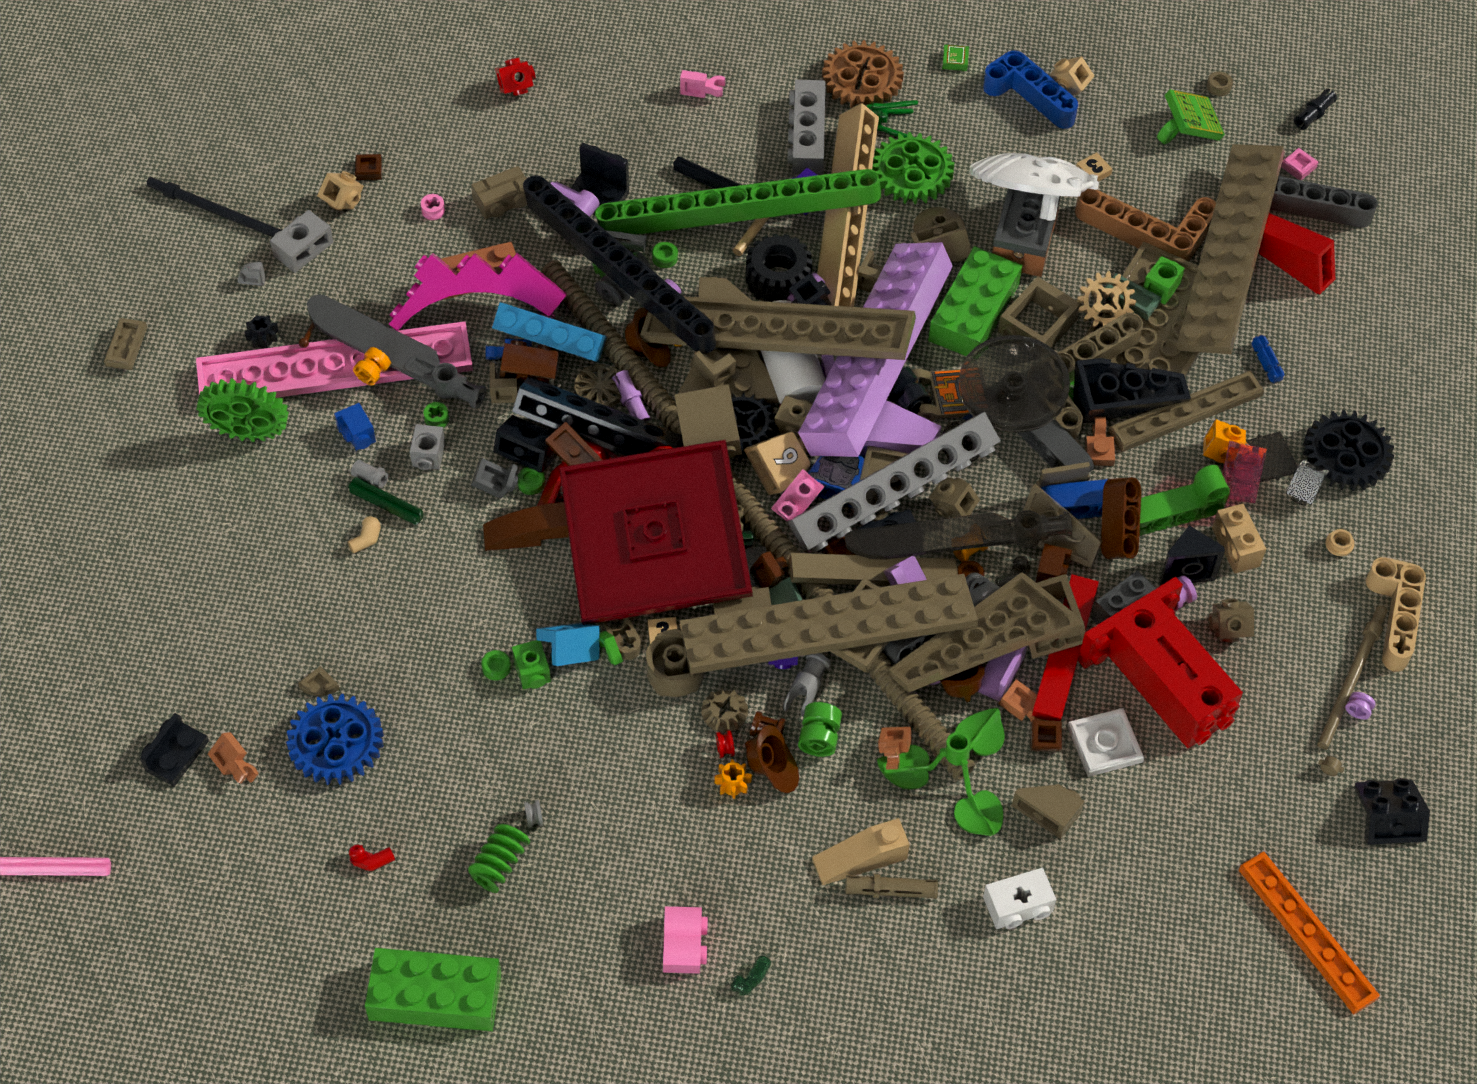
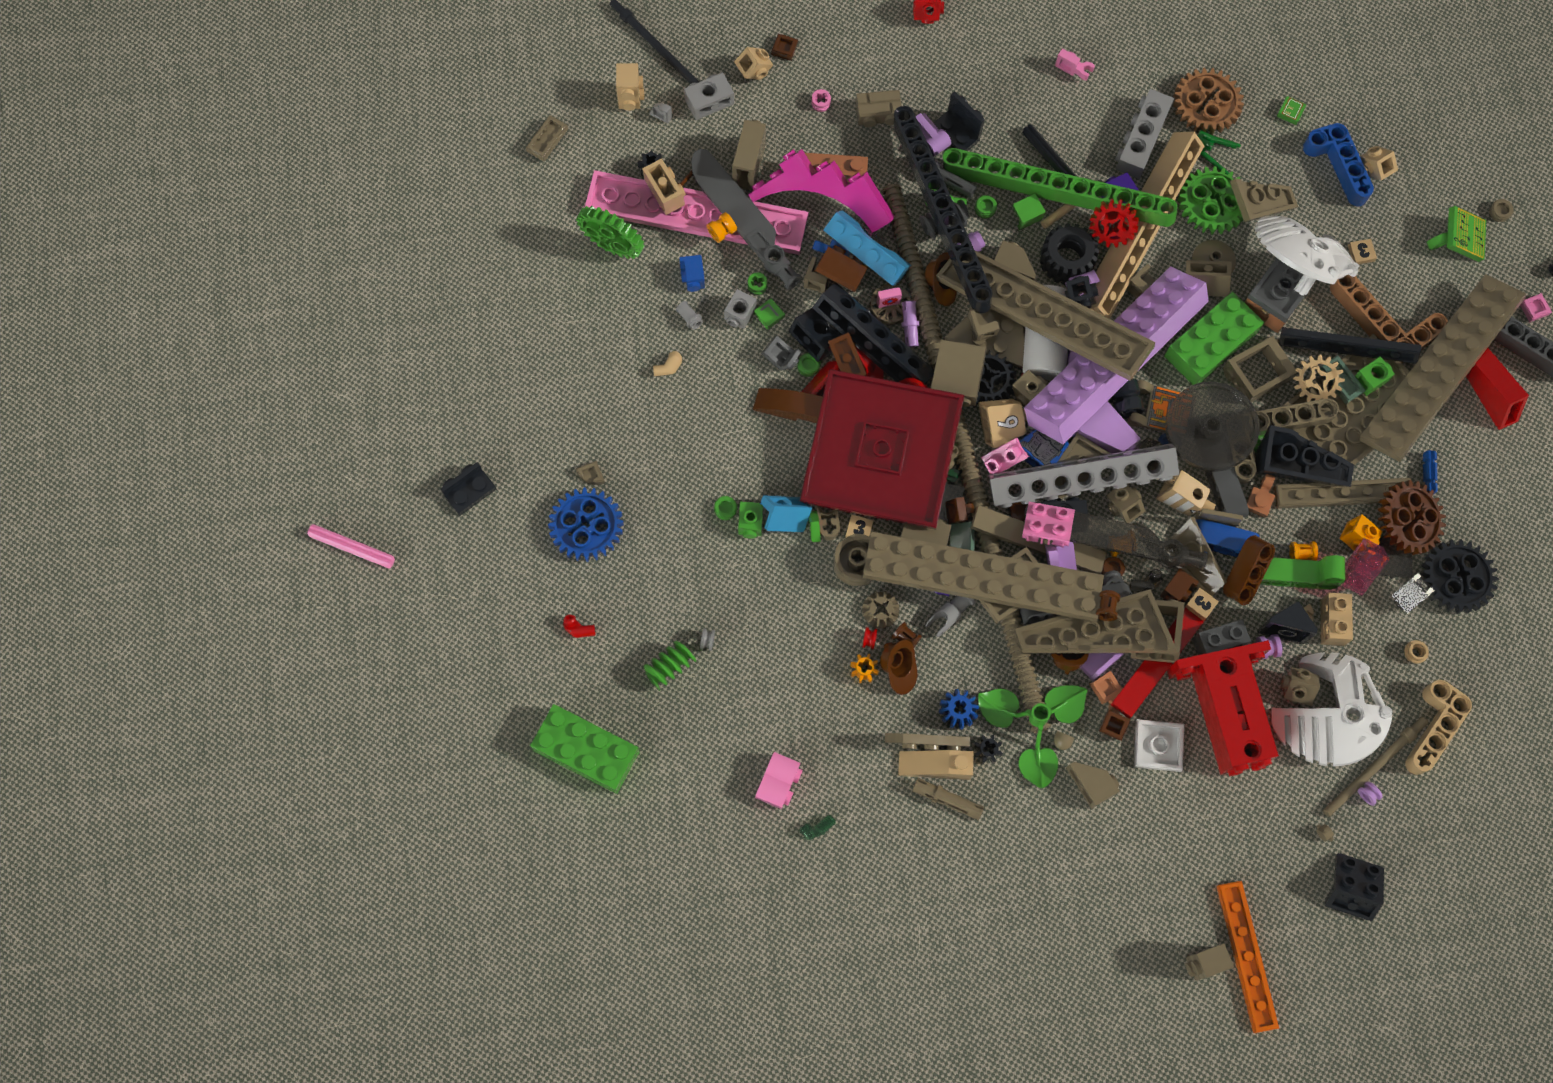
camera: 20 degrees right, 15 degrees up
nougat plate [208,732,258,784] -> none
dark green axle [348,478,424,525] -> none
bright green wheel [798,702,842,757] -> none
nougat plate [878,727,912,770] -> none
white brick [983,868,1056,929] -> none
none -> tan brick [616,63,645,111]
none -> tan brick [642,158,686,215]
none -> dark tan brick [732,120,766,191]
none -> bright green tile [754,298,785,330]
none -> bright pink tile [877,287,902,308]
none -> dark tan wing [885,733,970,751]
none -> blue gear [938,689,979,730]
none -> black gear [973,735,1003,764]
none -> bright green panel [1012,193,1046,230]
none -> bright pink hinge [1022,502,1075,548]
none -> dark tan hinge [1054,731,1075,750]
none -> red gear [1089,199,1139,248]
none -> reddish brown bush [1096,590,1120,621]
none -> tan torso [1156,470,1216,516]
none -> tan tile [1185,588,1219,621]
none -> dark tan brick [1185,943,1234,981]
none -> dark tan wing [1230,178,1298,222]
none -> white piece [1271,652,1392,766]
none -> black tile [1279,327,1422,364]
none -> light orange bush [1289,541,1318,561]
none -> reddish brown gear [1377,480,1446,555]

